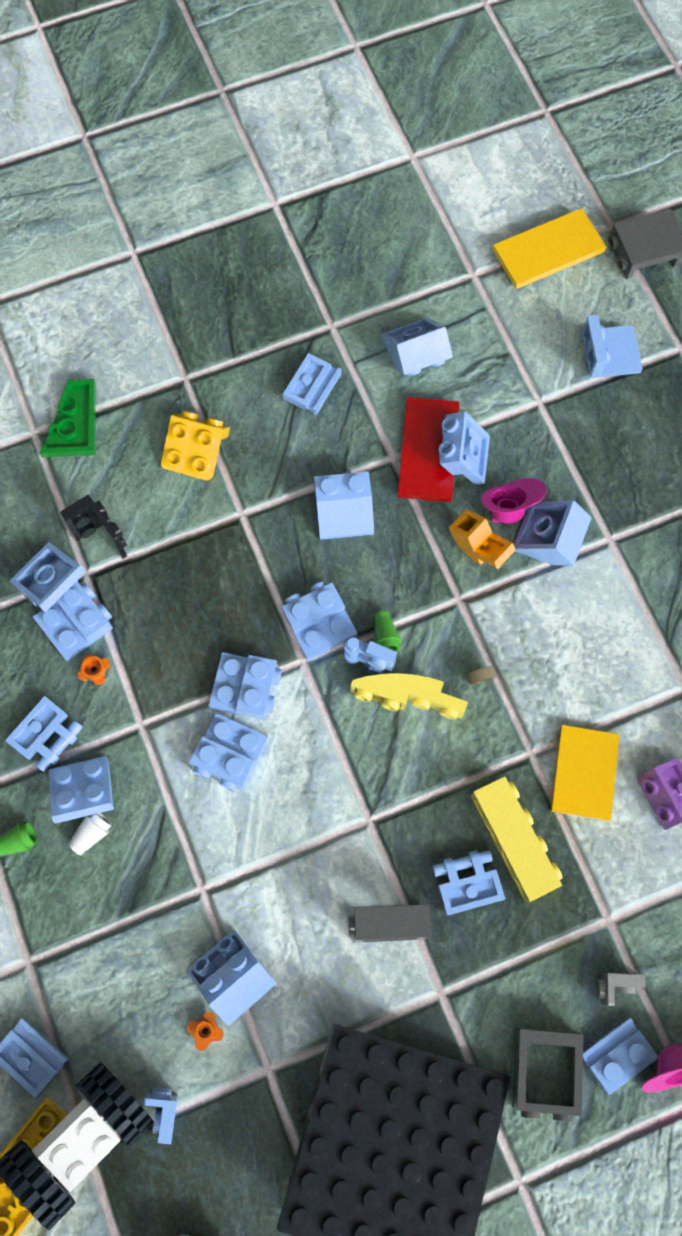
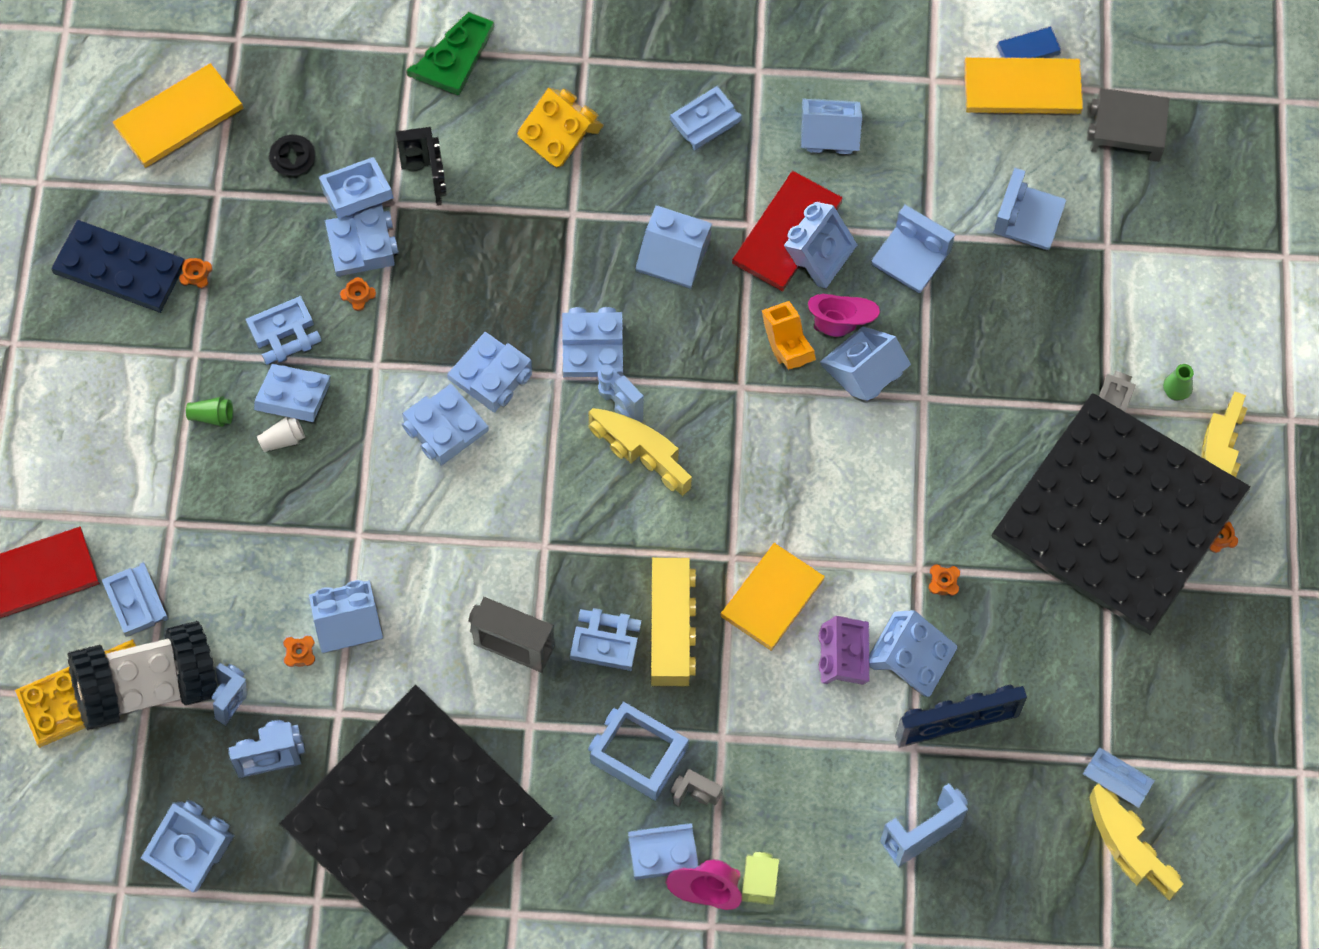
camera: 25 degrees right, 5 degrees down
bright green cone [373,611,402,652] -> none
dark tan tile [466,666,497,685] -> none
dark grey window [513,1028,583,1121] -> none
none -> light blue plate [228,720,305,778]
none -> light blue window [588,701,689,801]
none -> light blue bracket [871,205,955,293]
none -> blue tile [997,27,1061,58]

